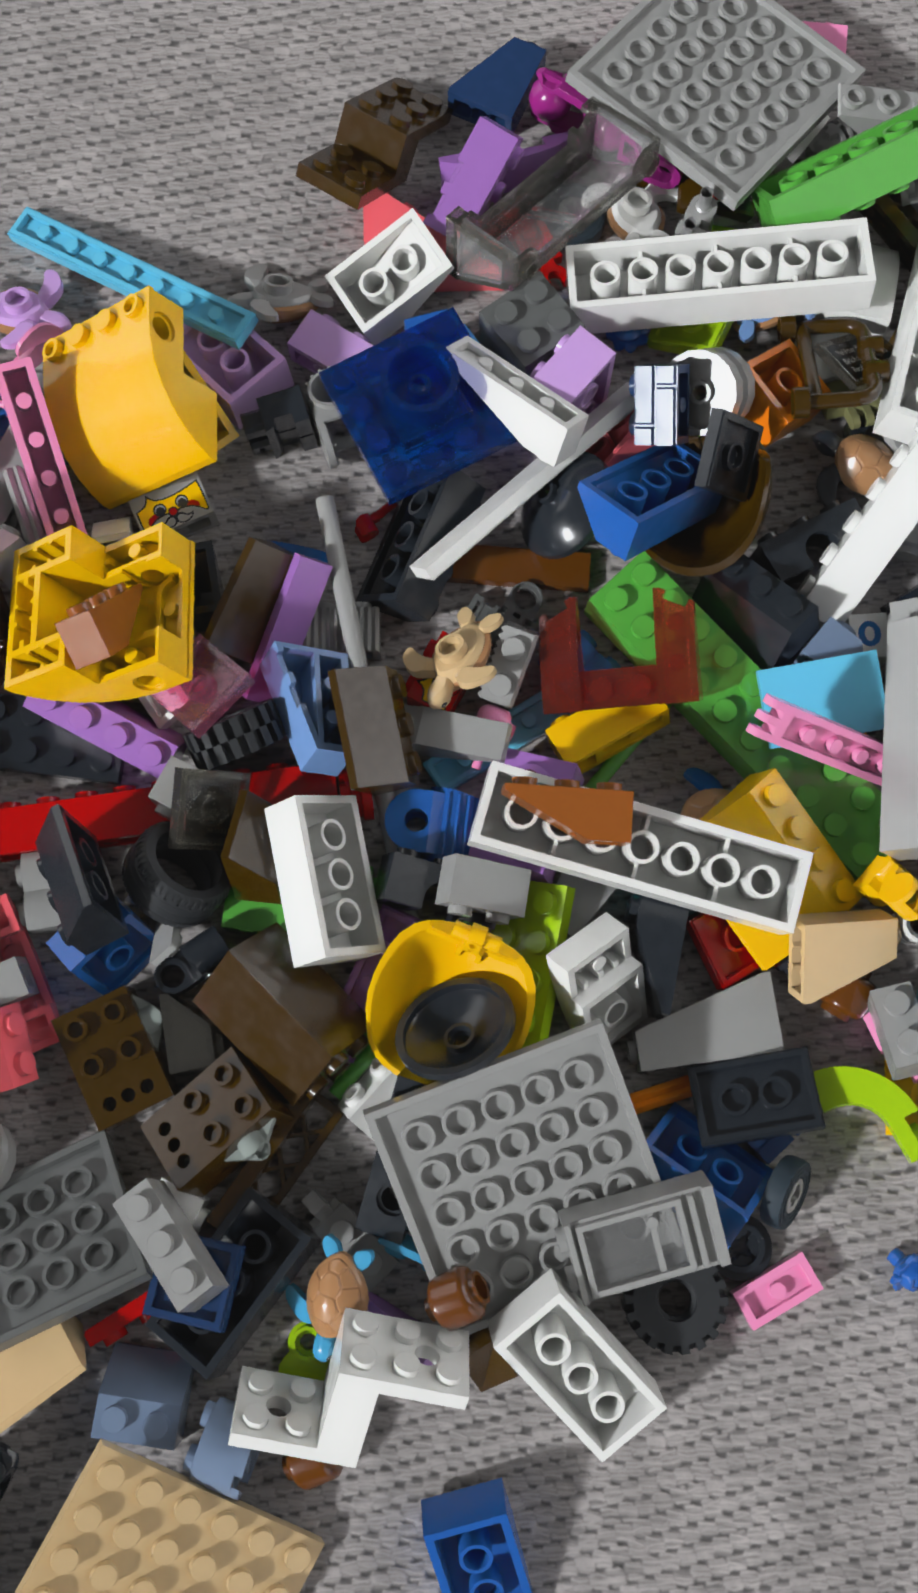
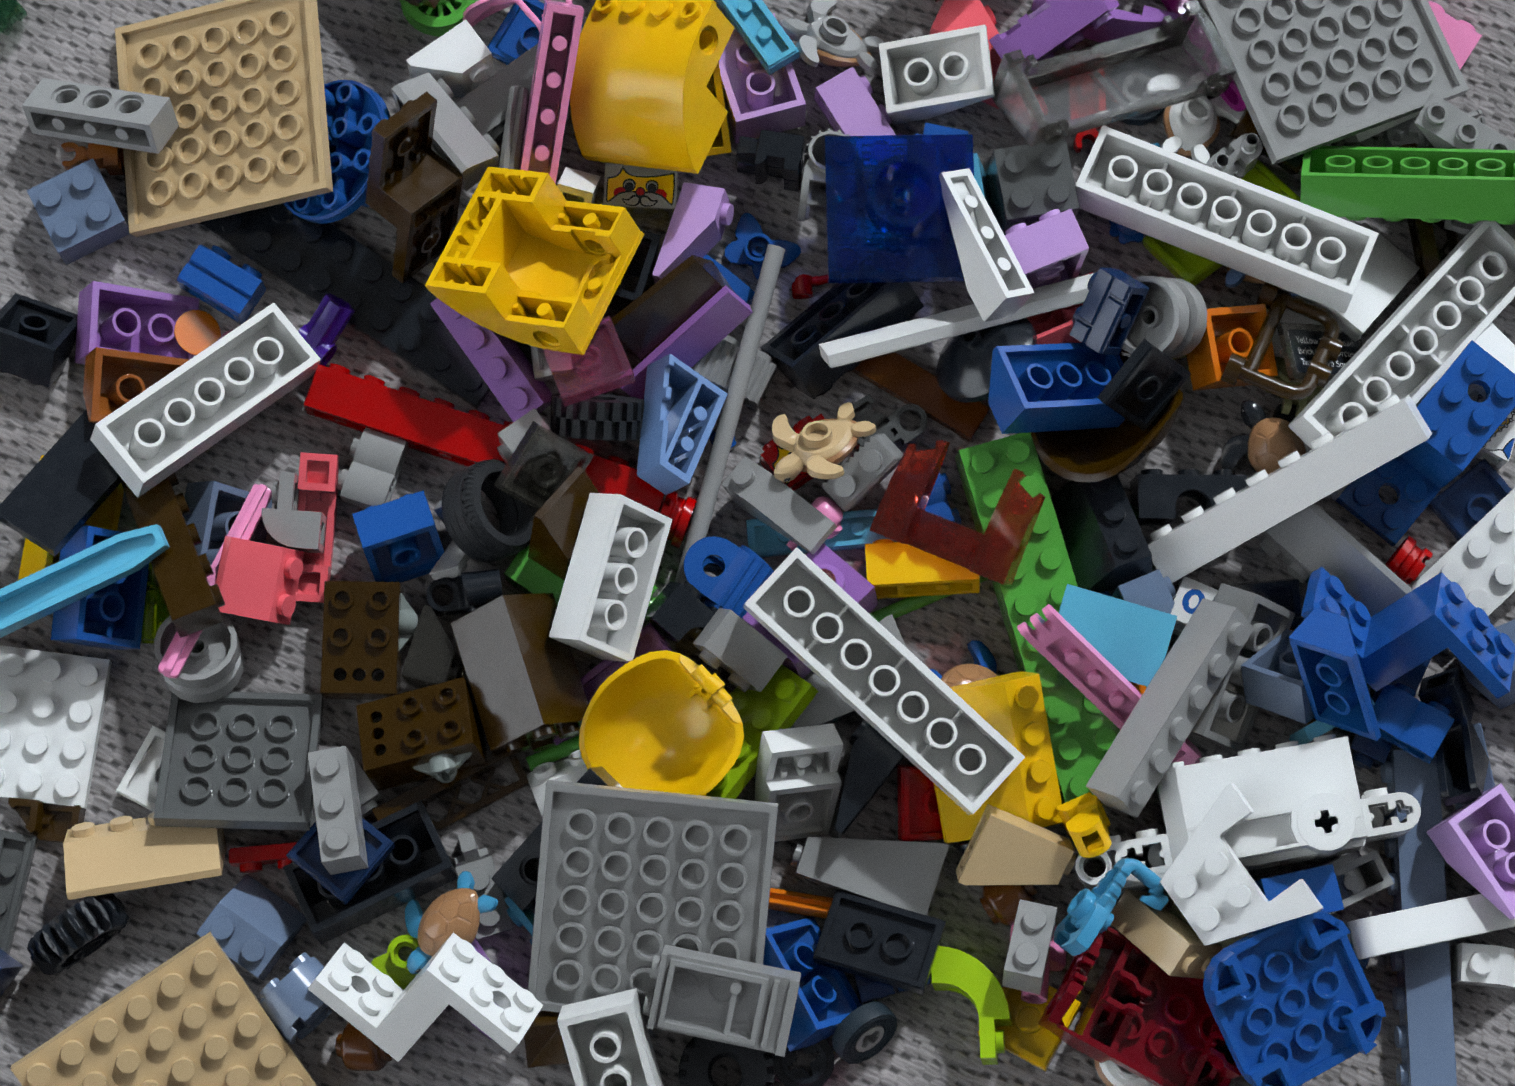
camera: 20 degrees right, 0 degrees up
black slope [35,804,129,956] -> none
dark orange slope [55,581,143,670] -> none
dark brown slope [328,665,422,795] -> none
black dish [395,977,516,1080] -> none
reddish brown head [424,1266,490,1331] -> none
dark orange slope [501,776,634,846] -> none
none -> lavender slope [652,182,734,284]
none -> blue animal [725,213,801,280]

